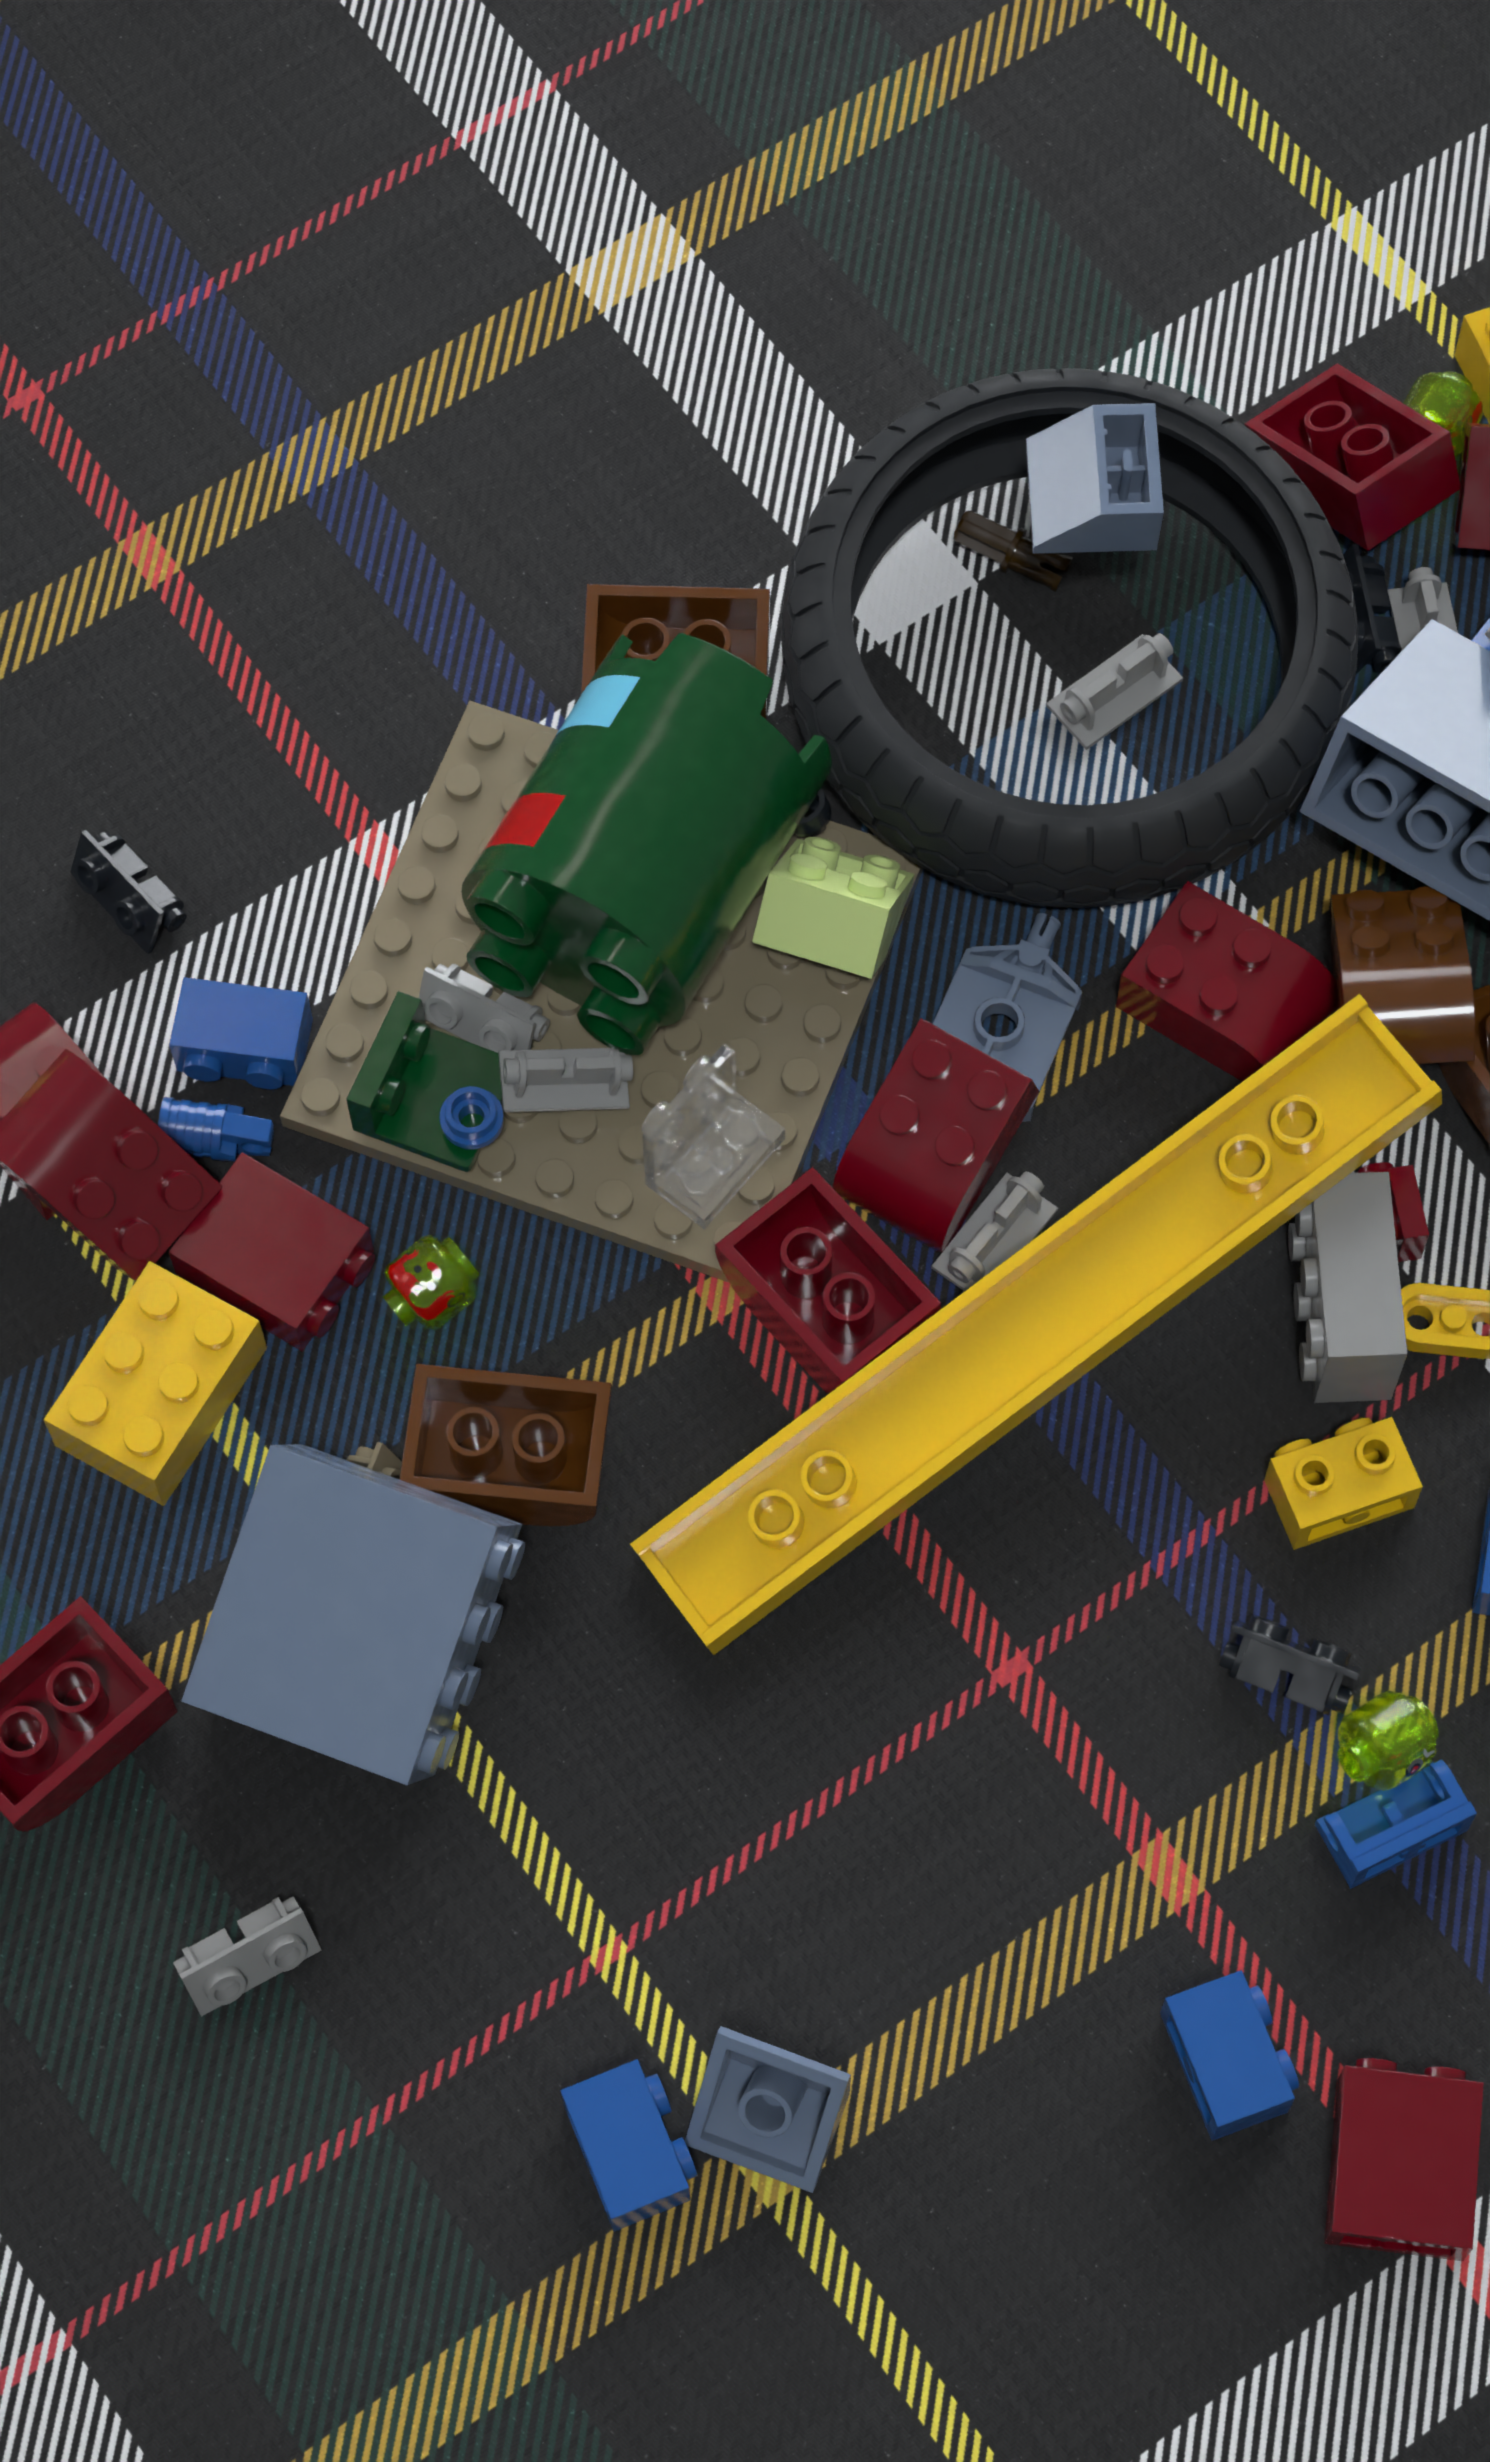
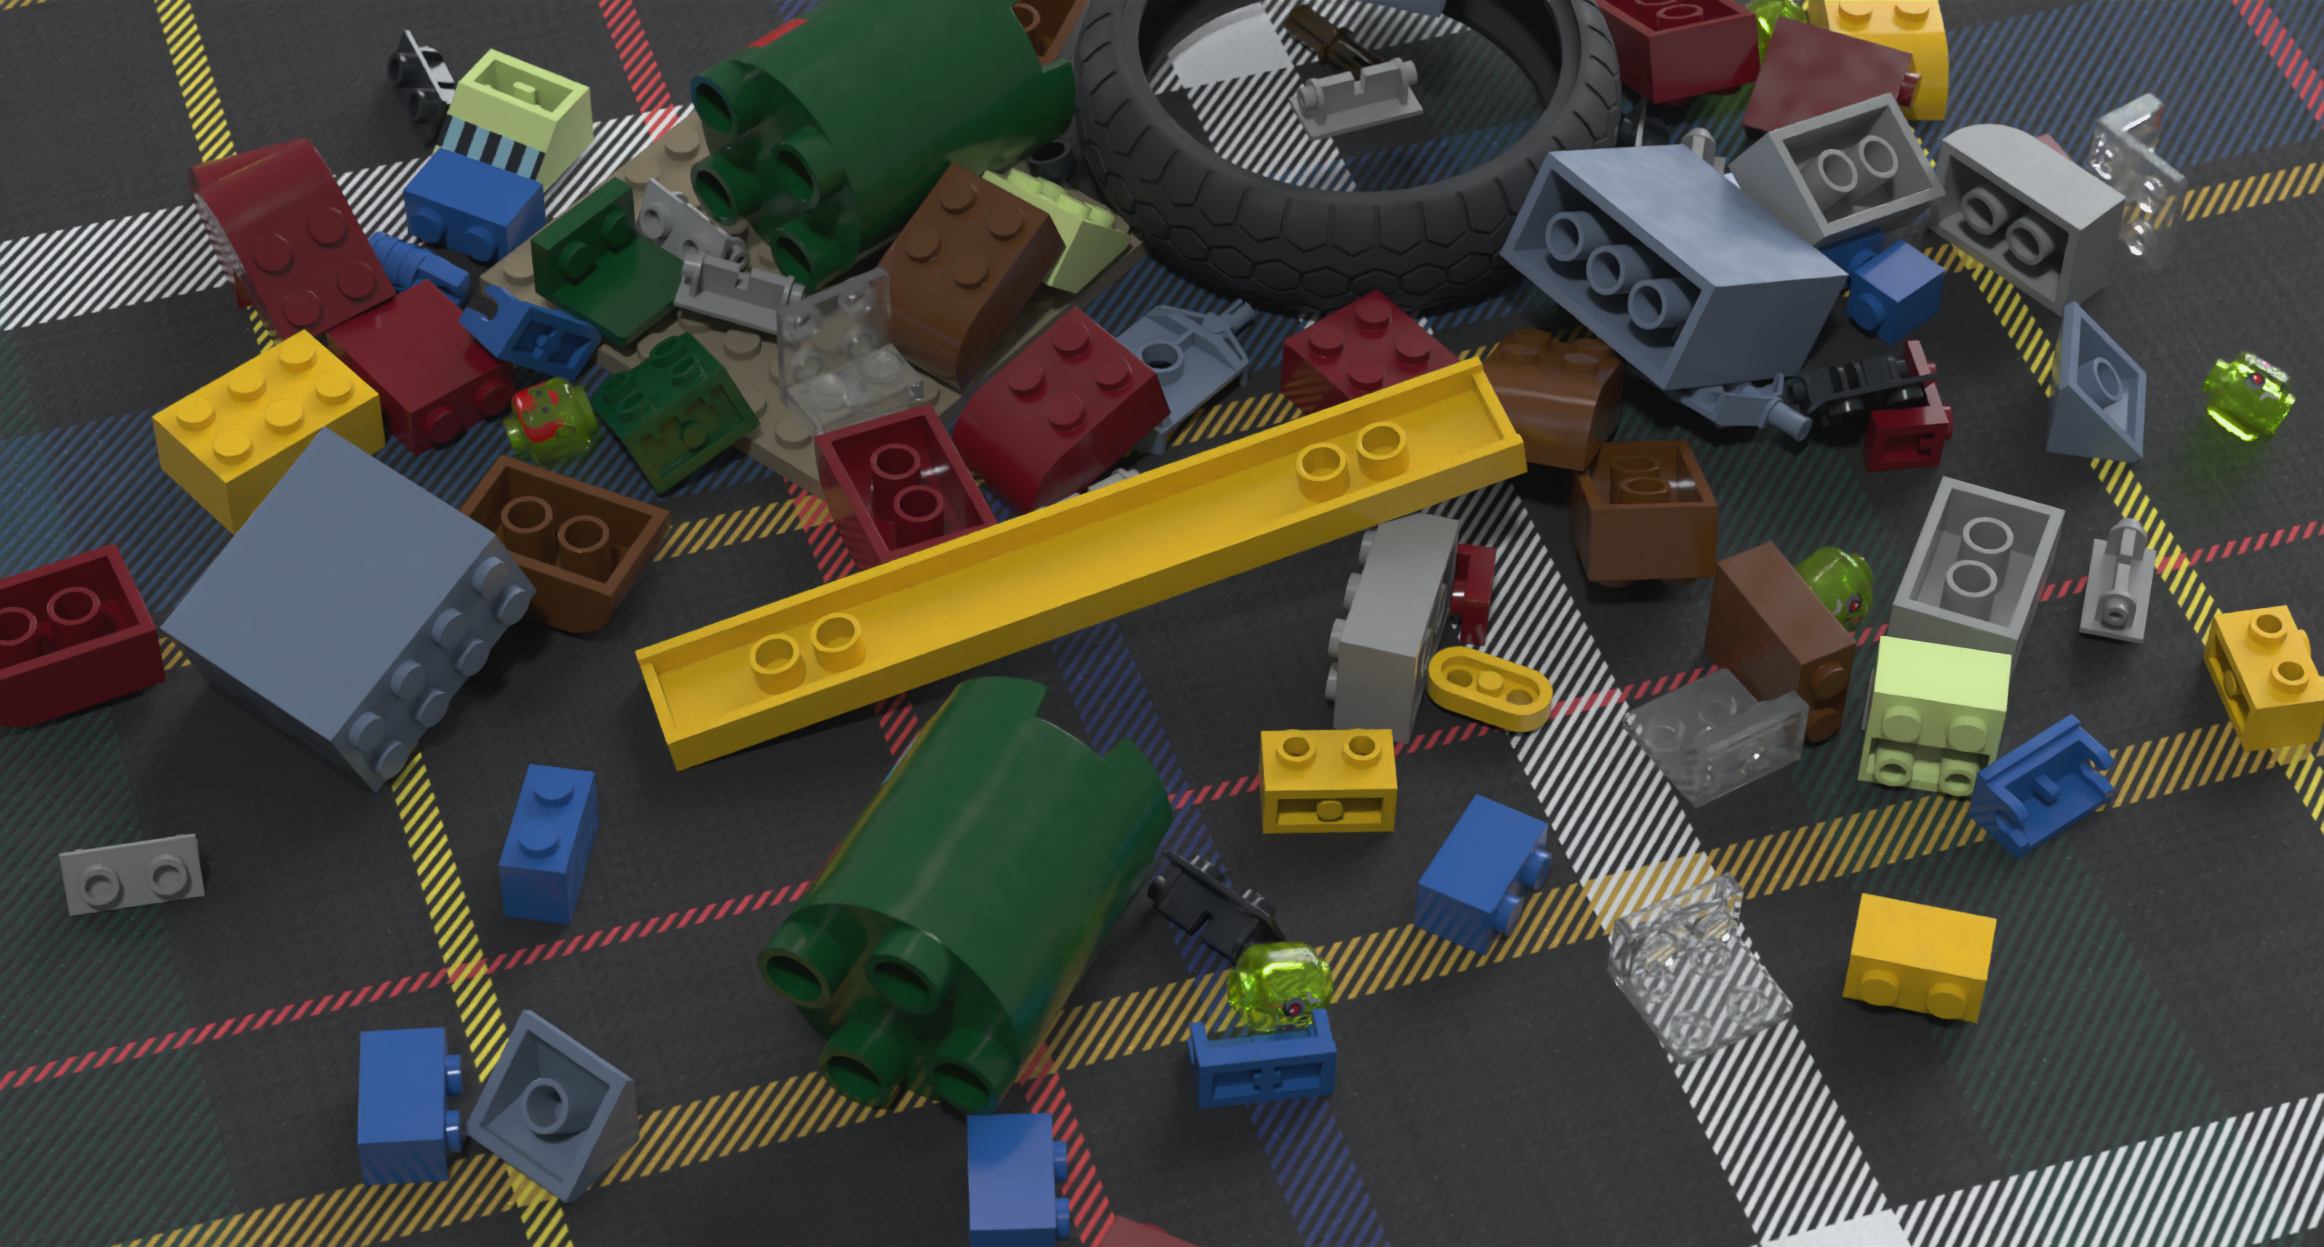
camera: 15 degrees right, 20 degrees down
blue plate [439,1086,504,1149] -> none
none -> yellowish green slope [432,49,594,193]
none -> blue hinge [458,285,604,382]
none -> blue brick [499,764,599,925]
none -> dark green bracket [588,332,761,495]
none -> dark green brick [757,676,1173,1115]
none -> reddish brown brick [860,162,1066,392]

